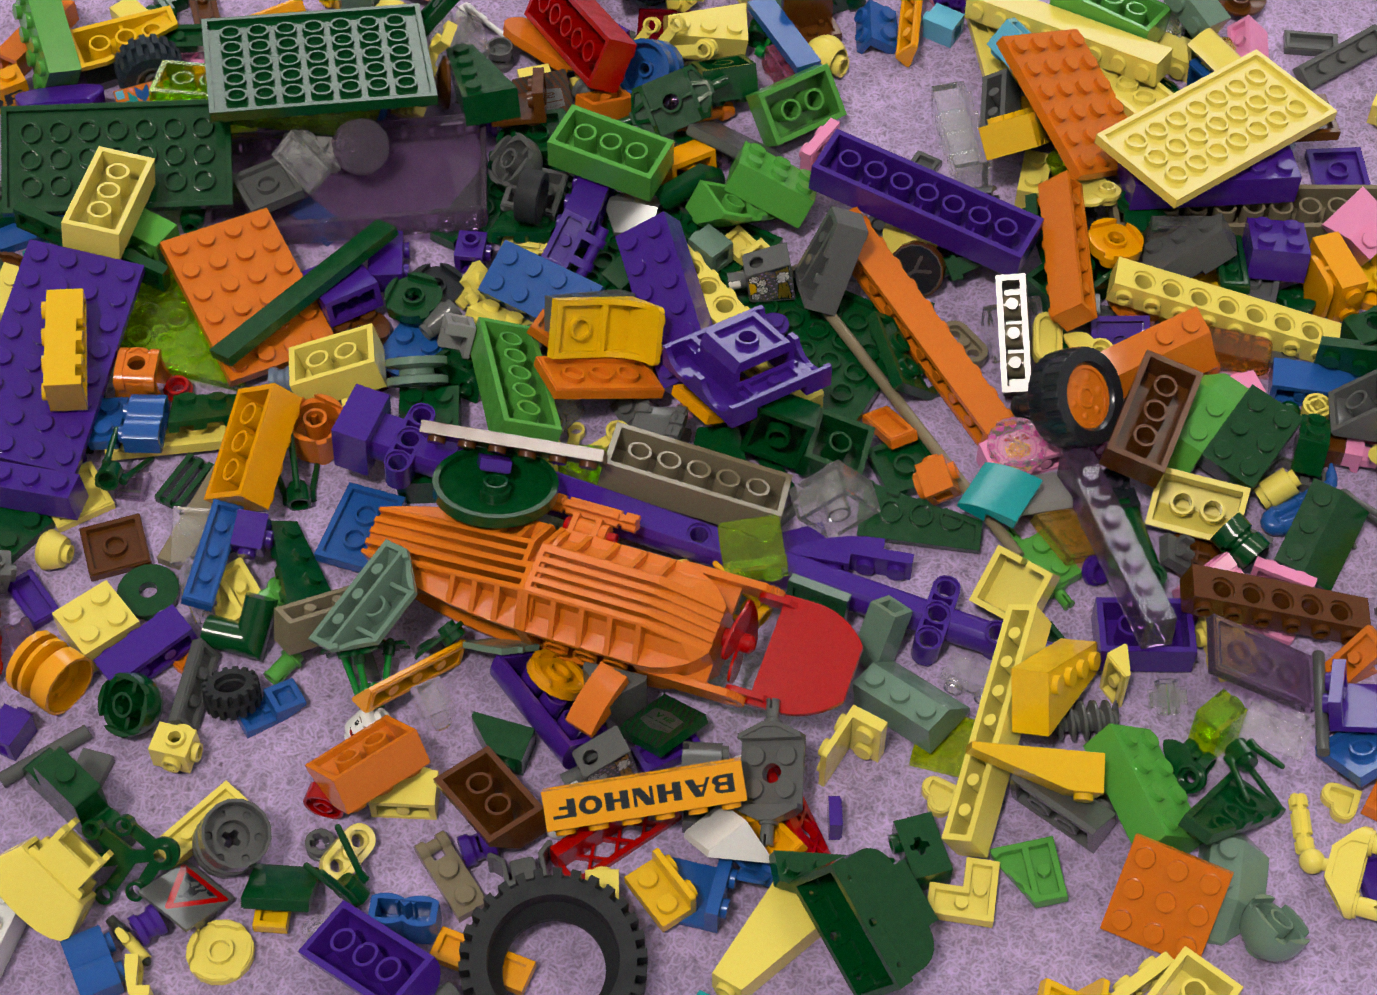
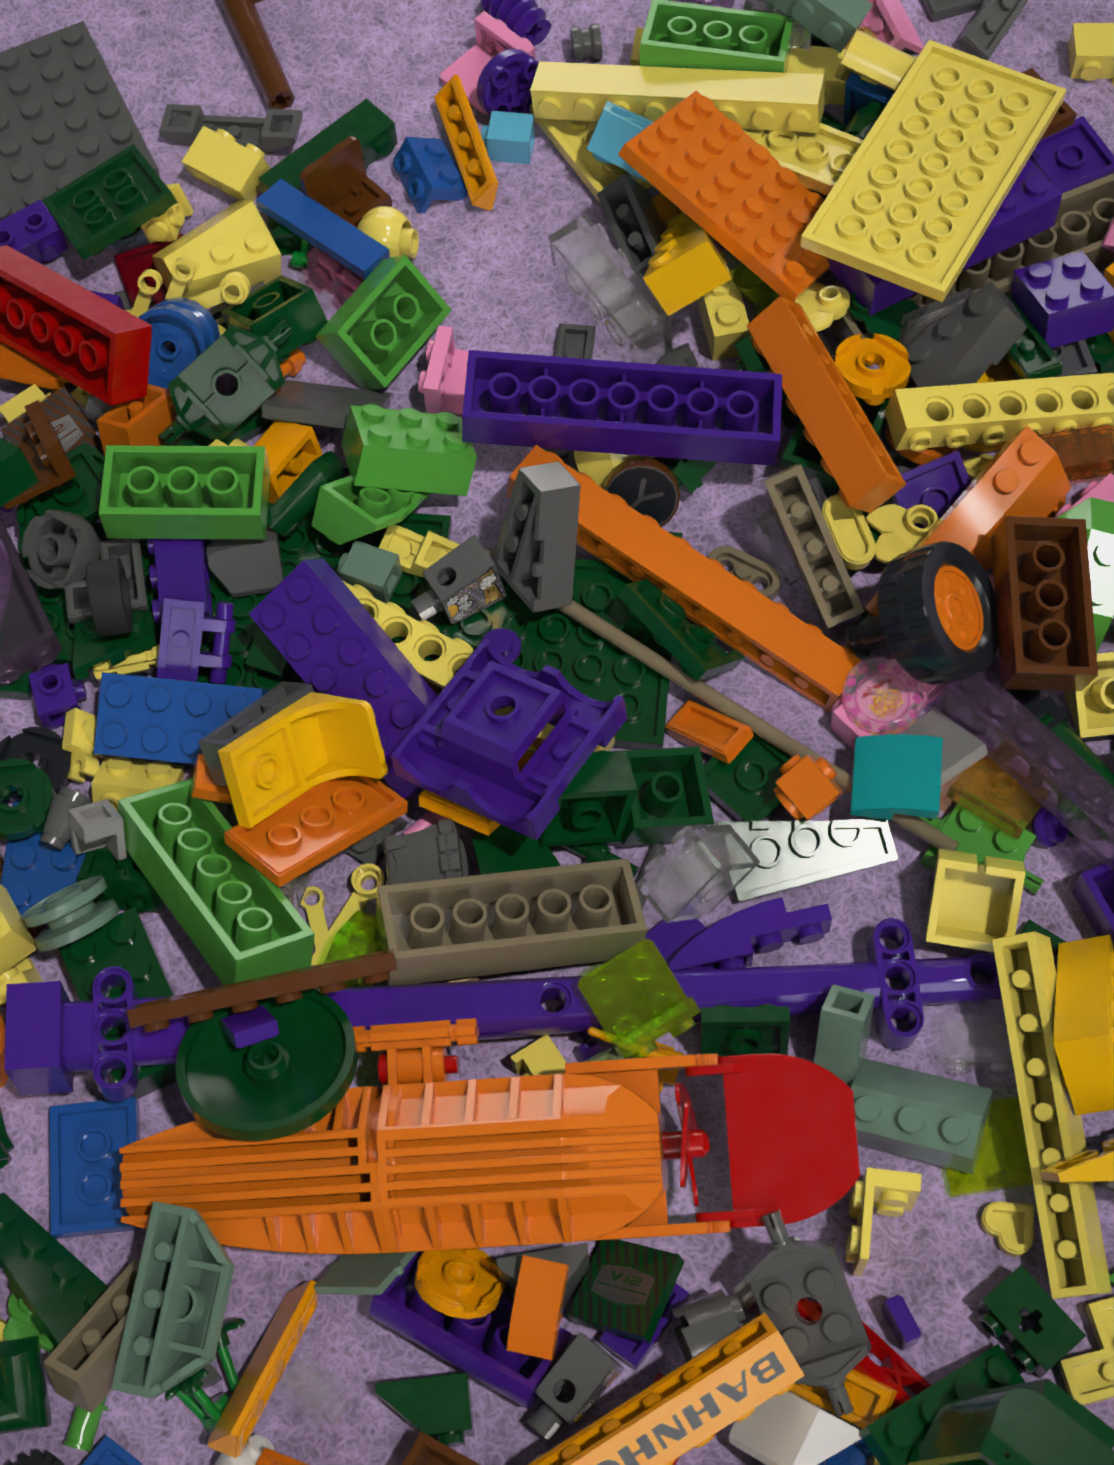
camera: 20 degrees left, 10 degrees up
dark green plate [414,619,466,660] -> none

